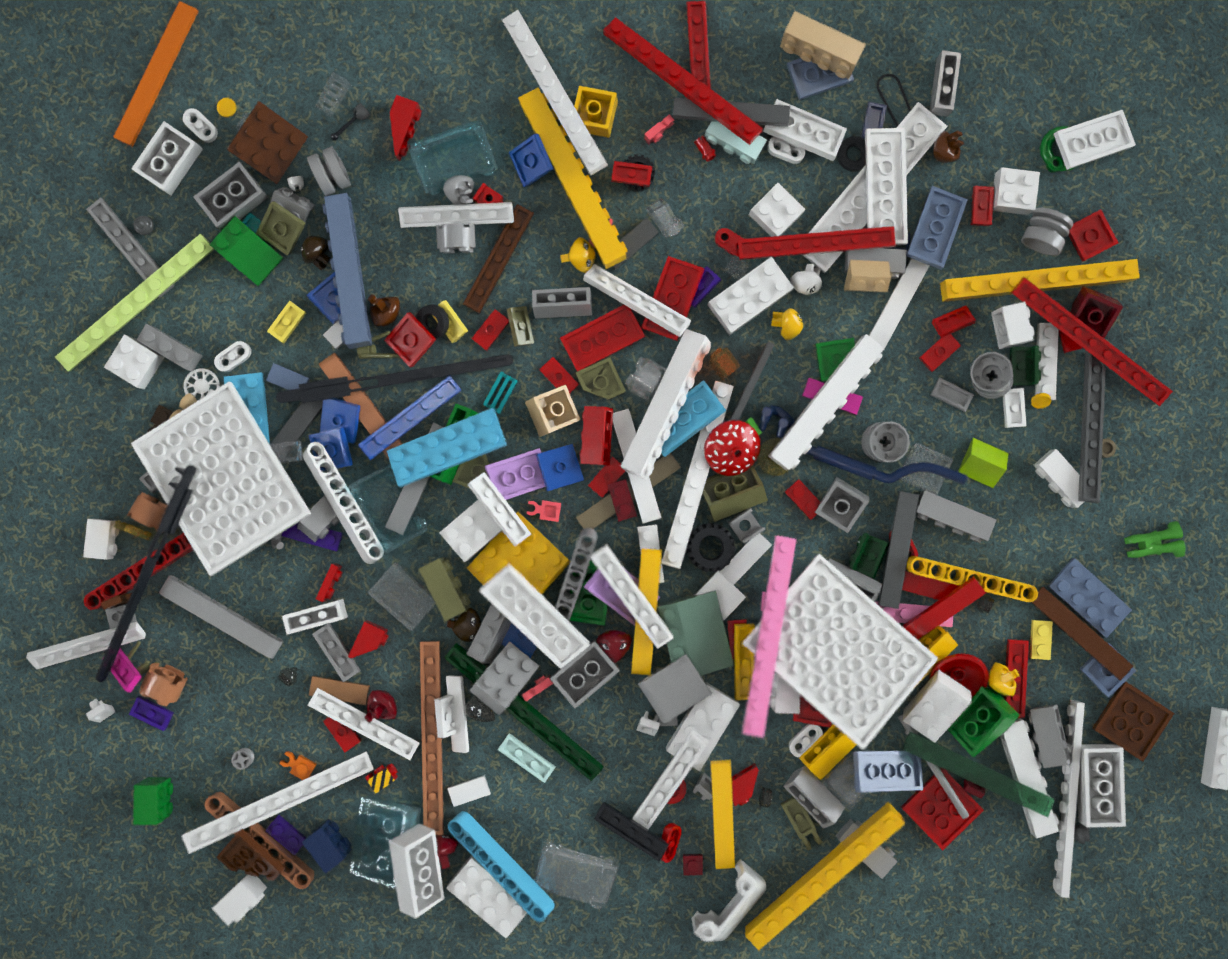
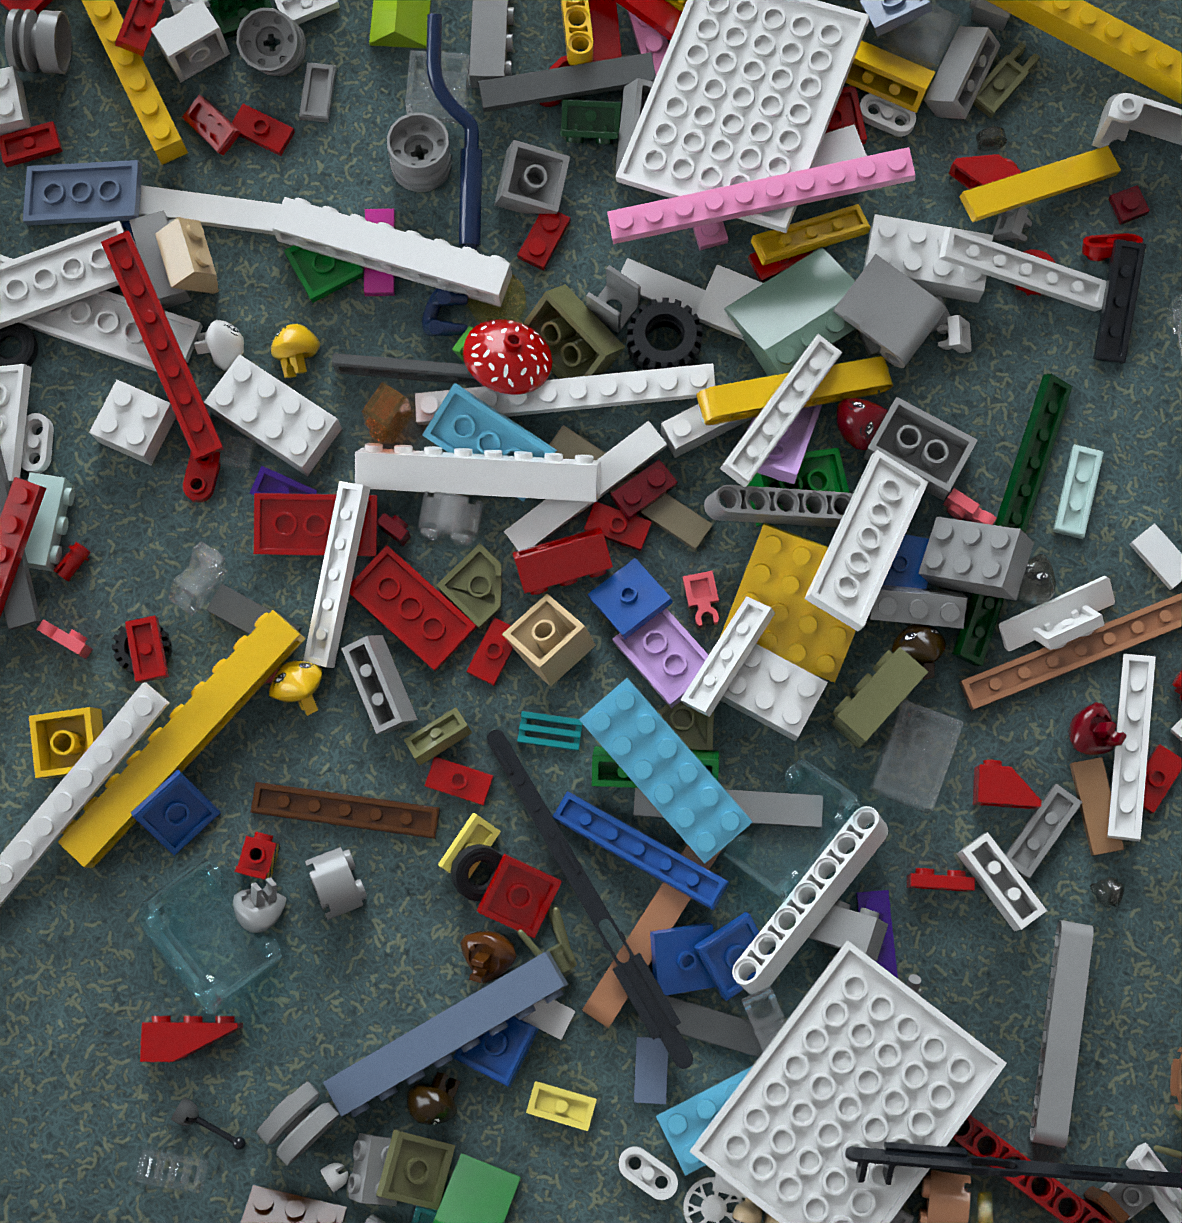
camera: 110 degrees left, 10 degrees down
white tile [398,202,514,228] -> none
none -> dark red plate [377,513,411,547]

